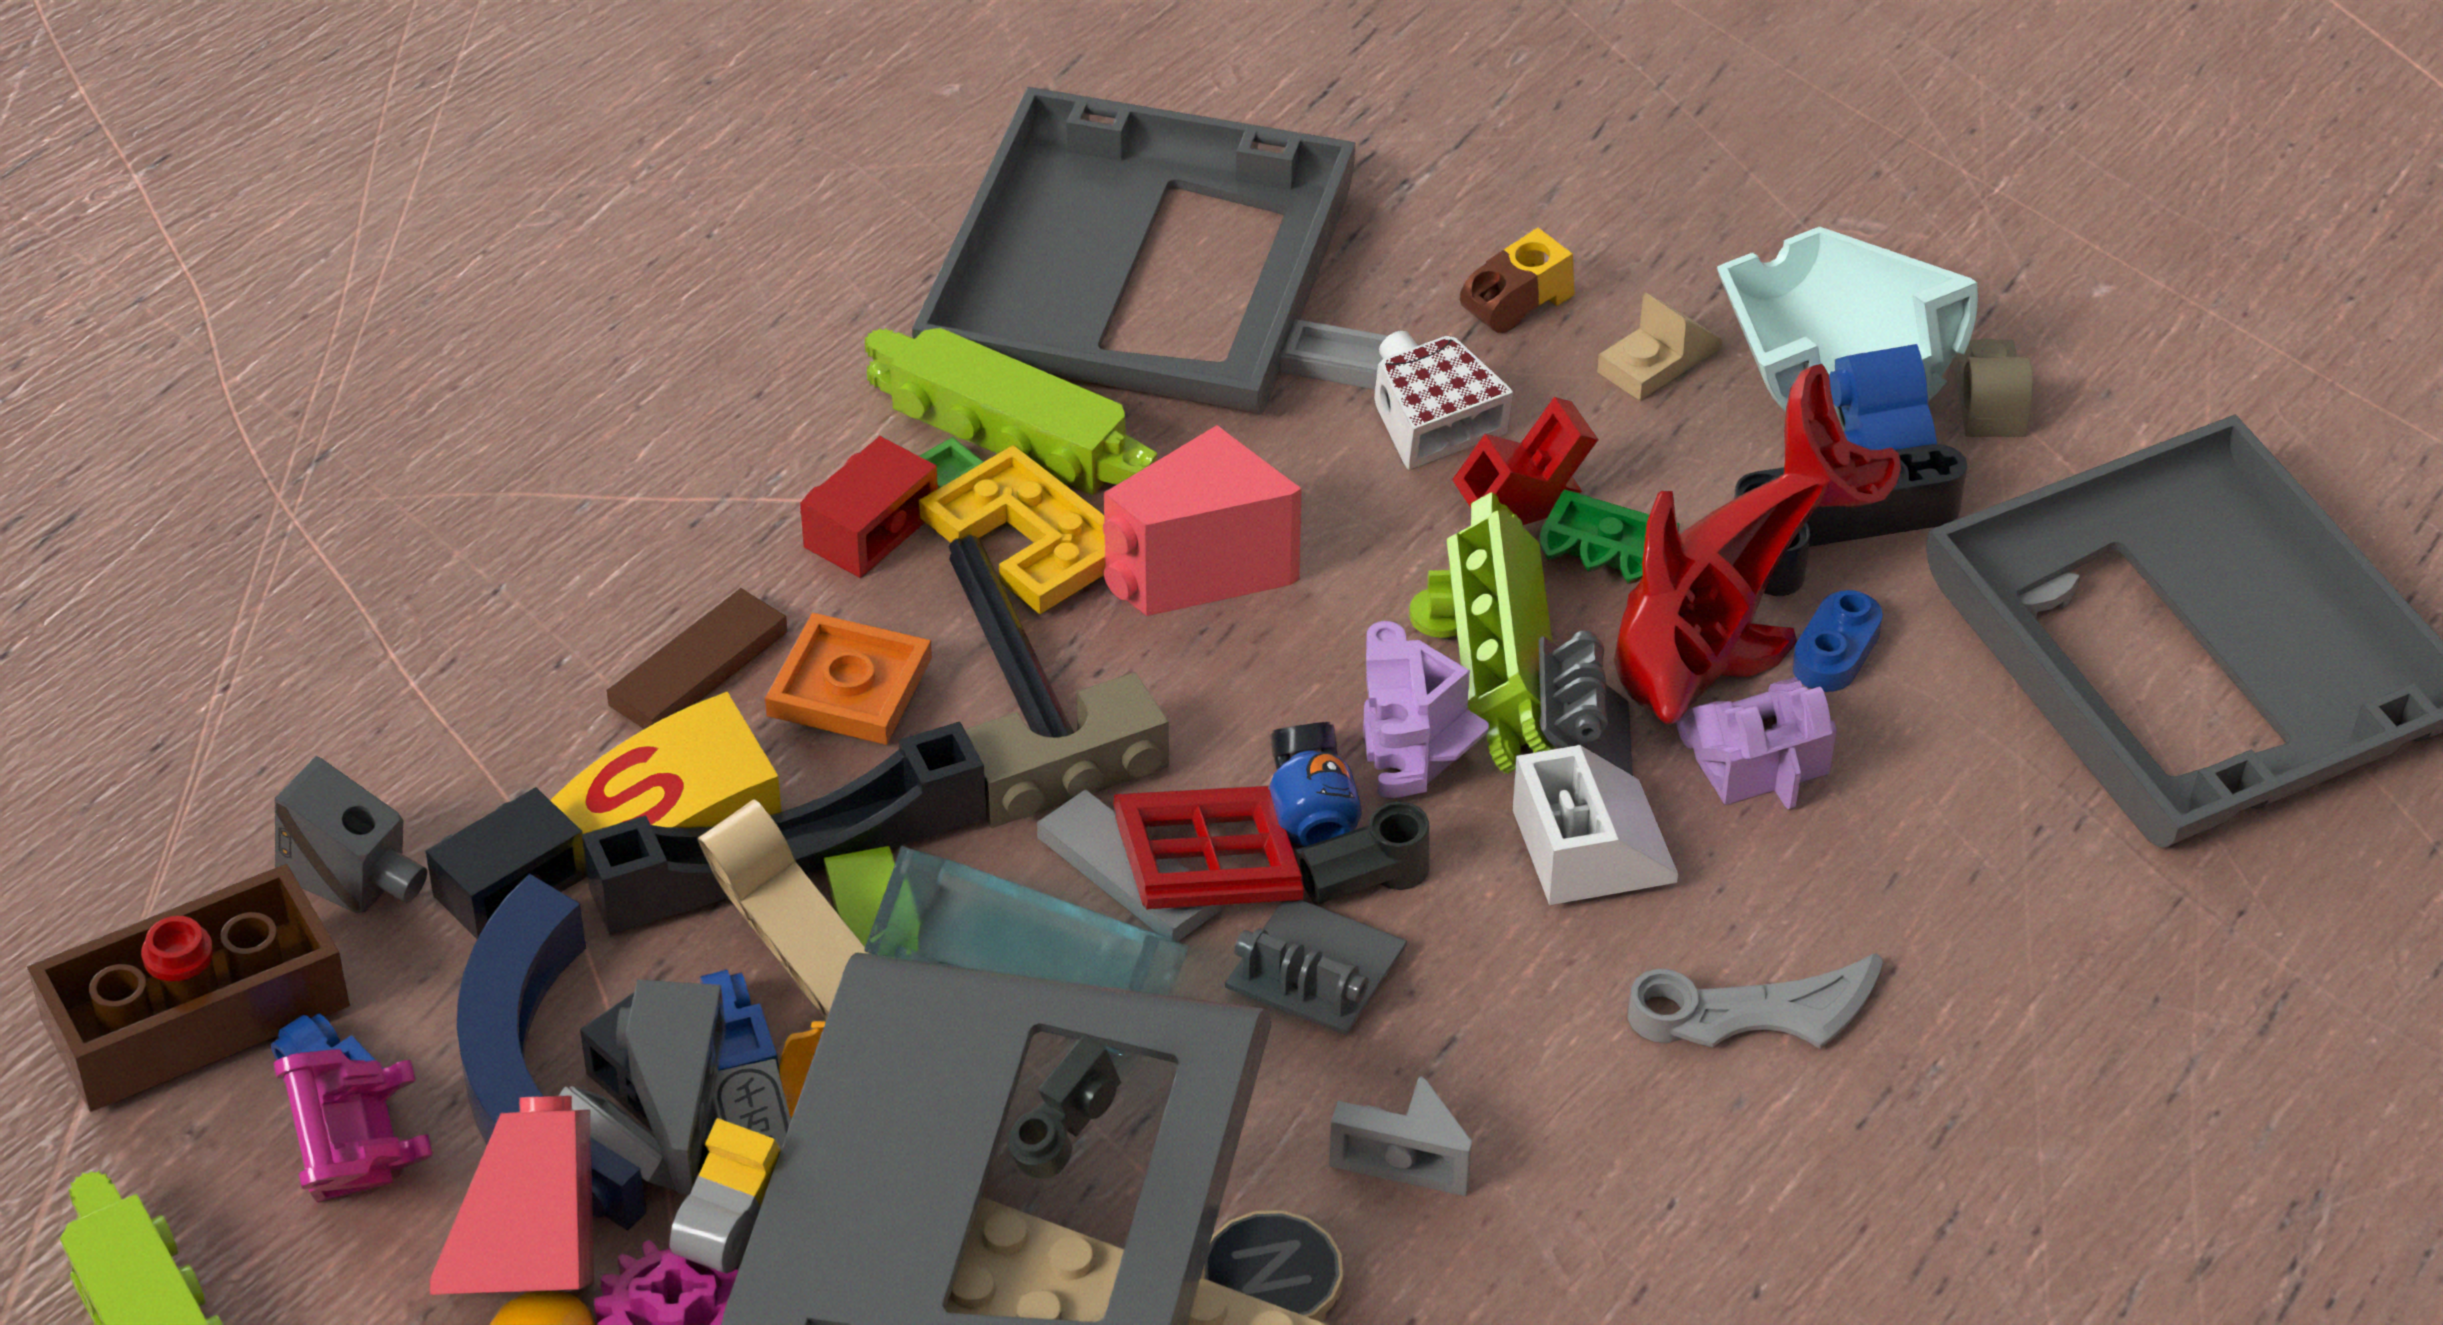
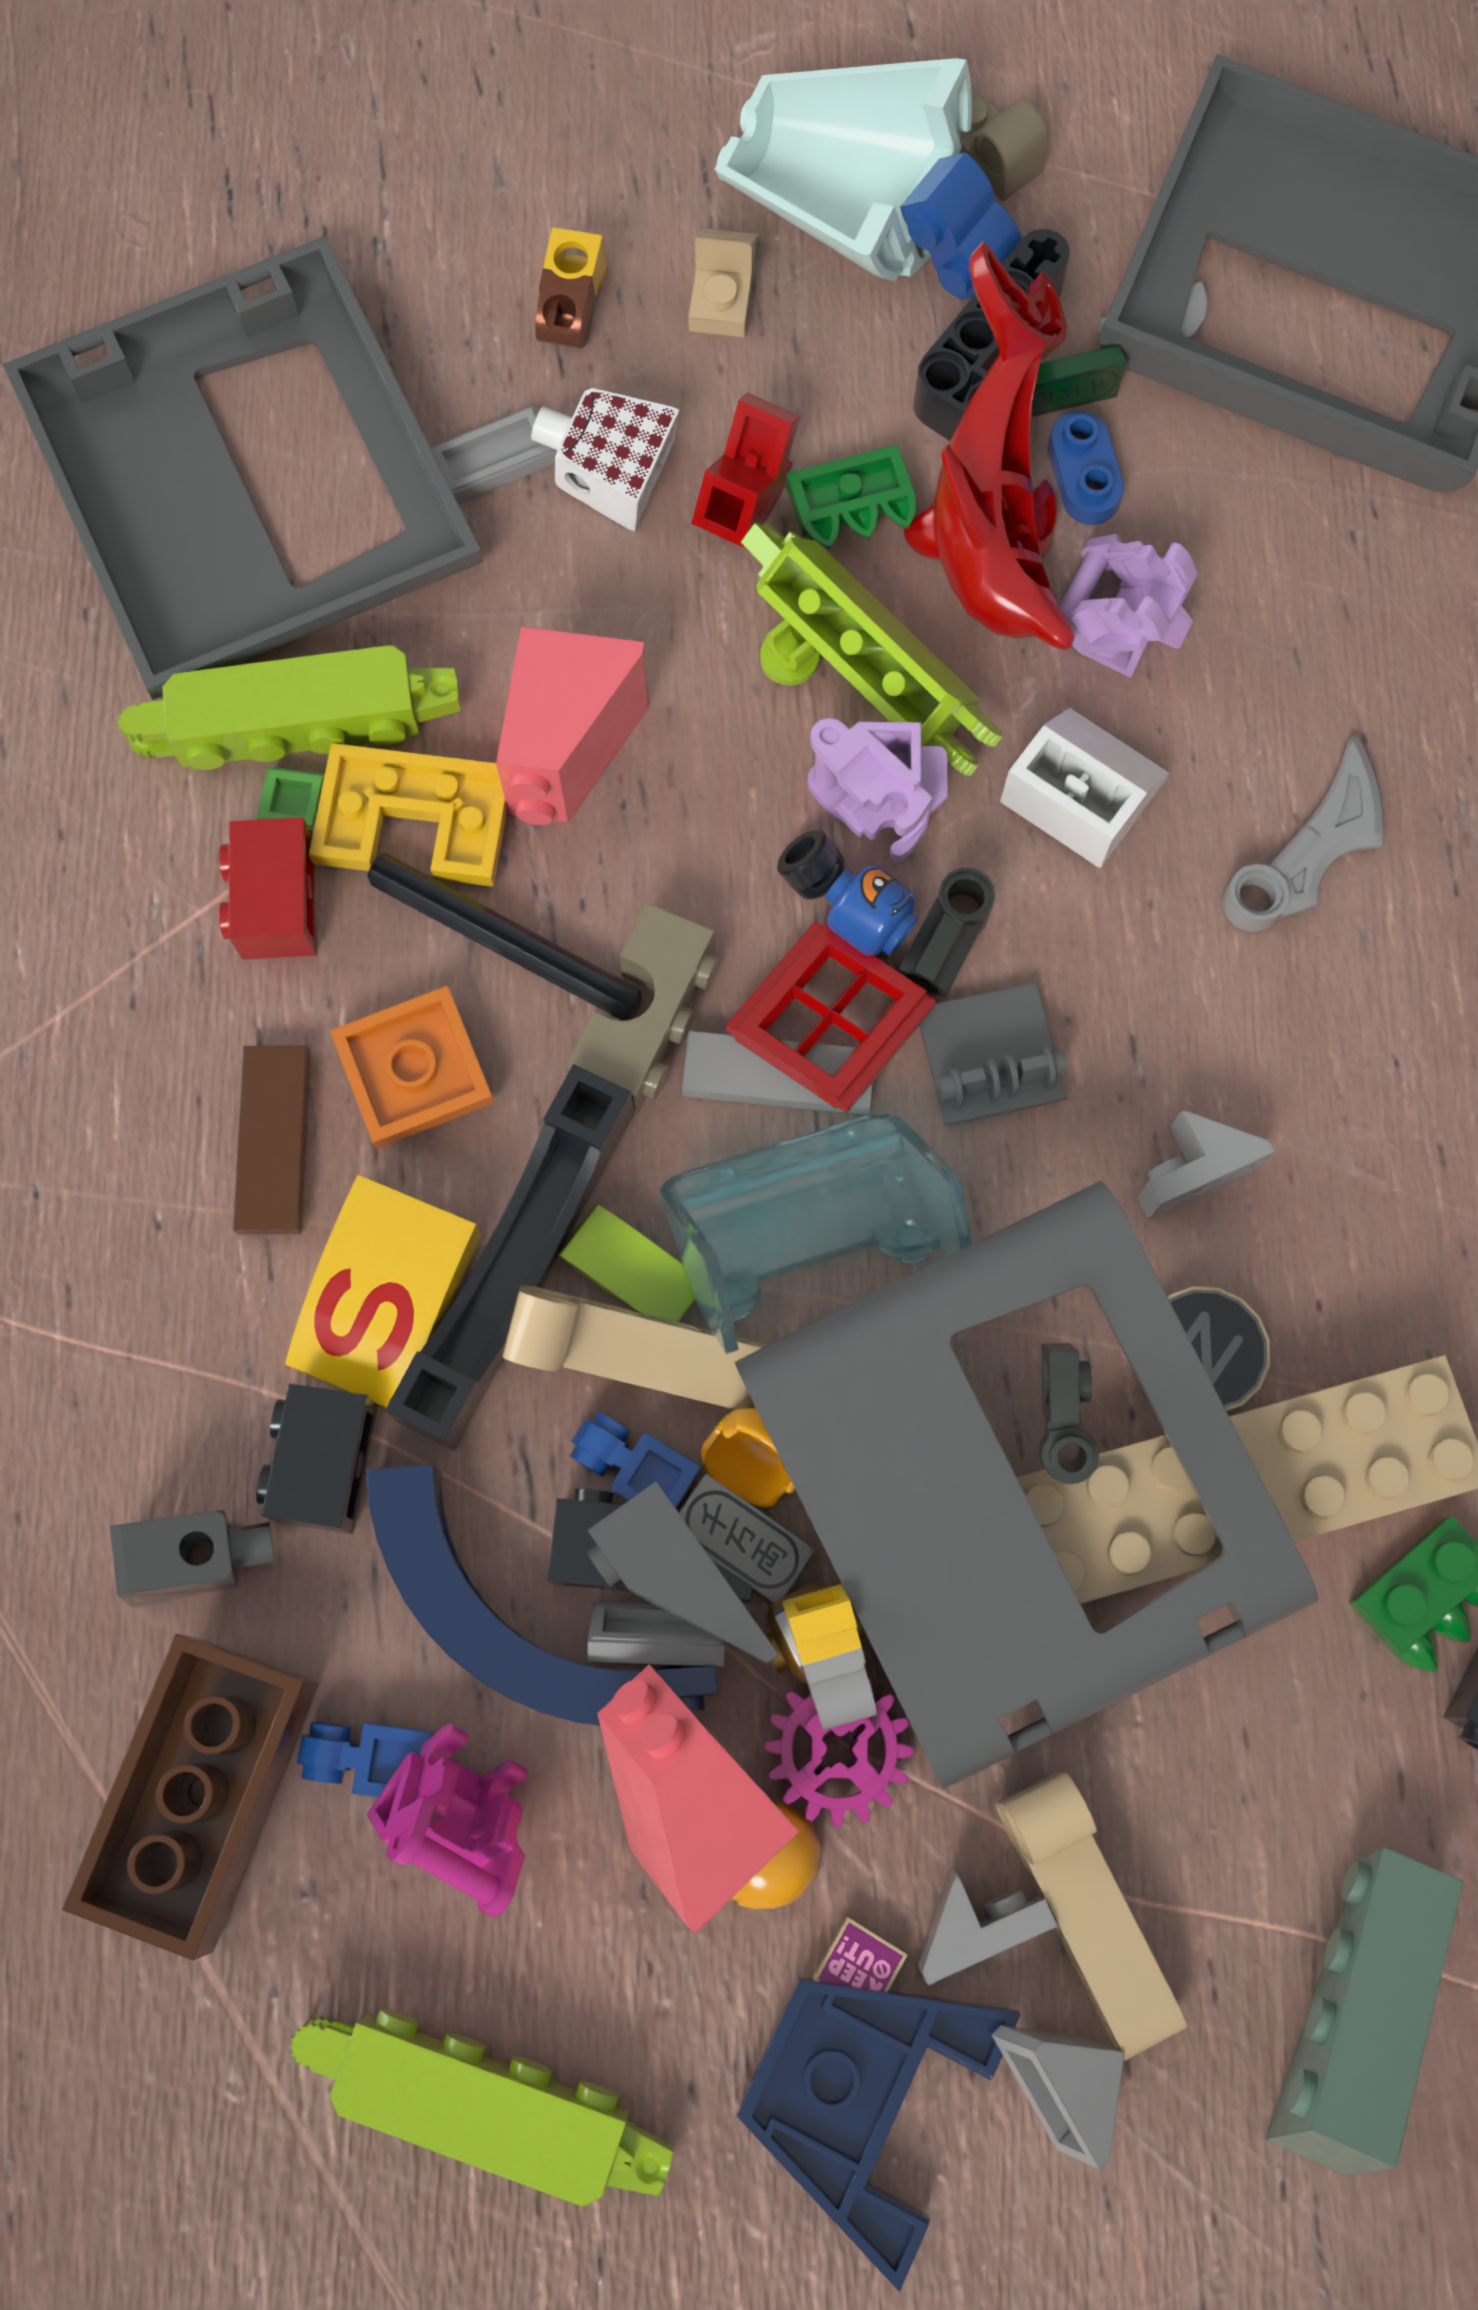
camera: 40 degrees left, 30 degrees up
red plate [141,916,213,981] -> none
dark grey hinge [1538,631,1633,776] -> none
none -> dark green tile [1031,345,1126,417]

